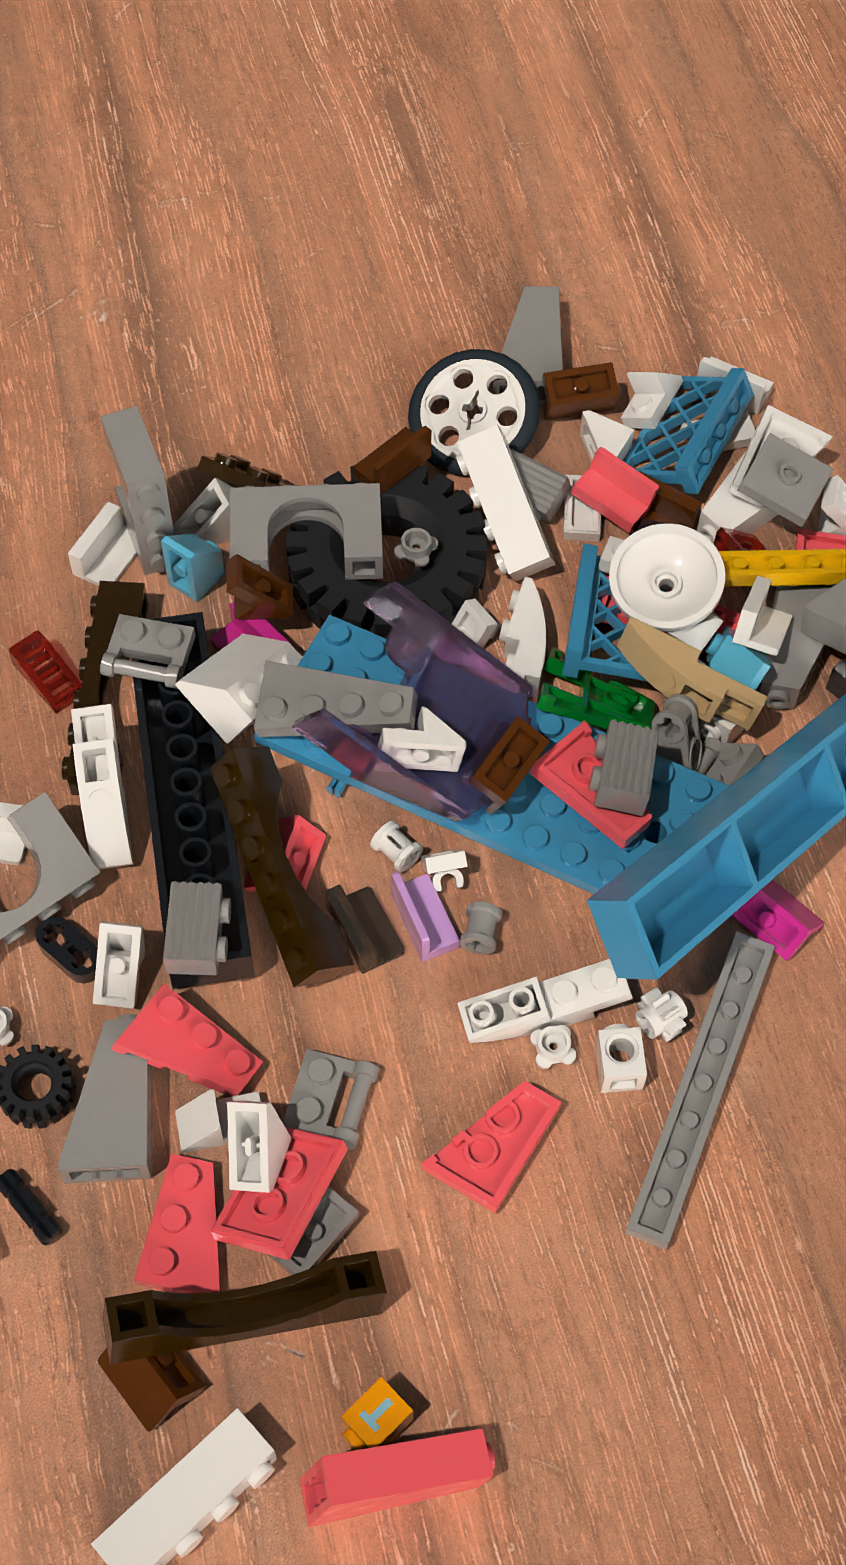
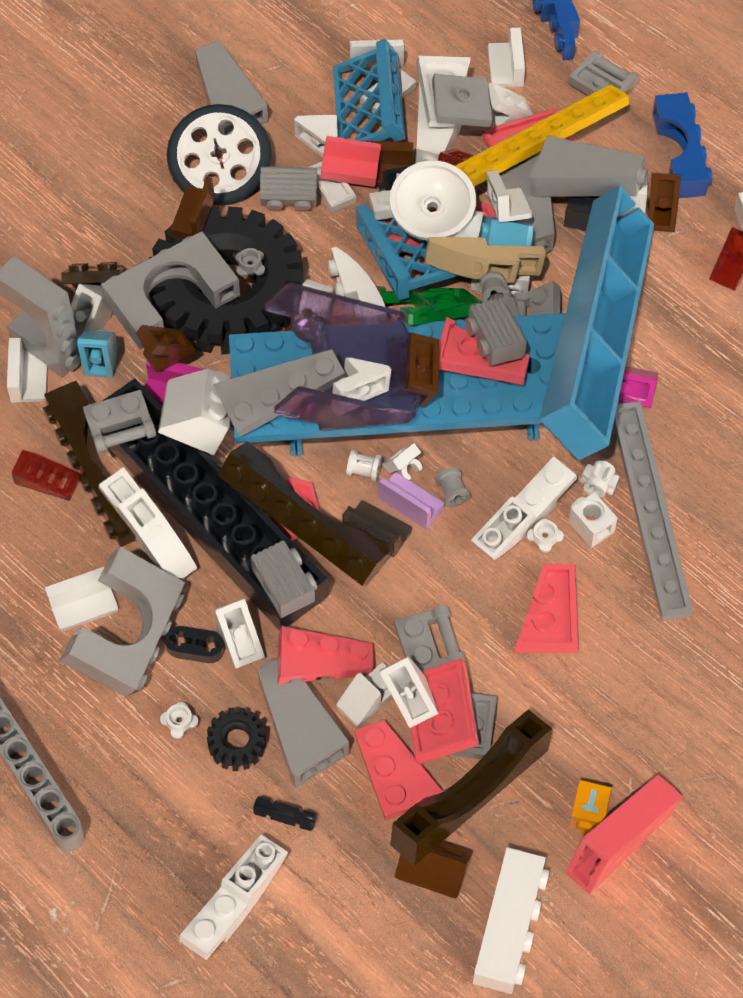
camera: 30 degrees left, 0 degrees up
white brick [456,424,556,582] -> none
reddish brown panel [542,362,620,421] -> none
white slope [621,372,683,429] -> none

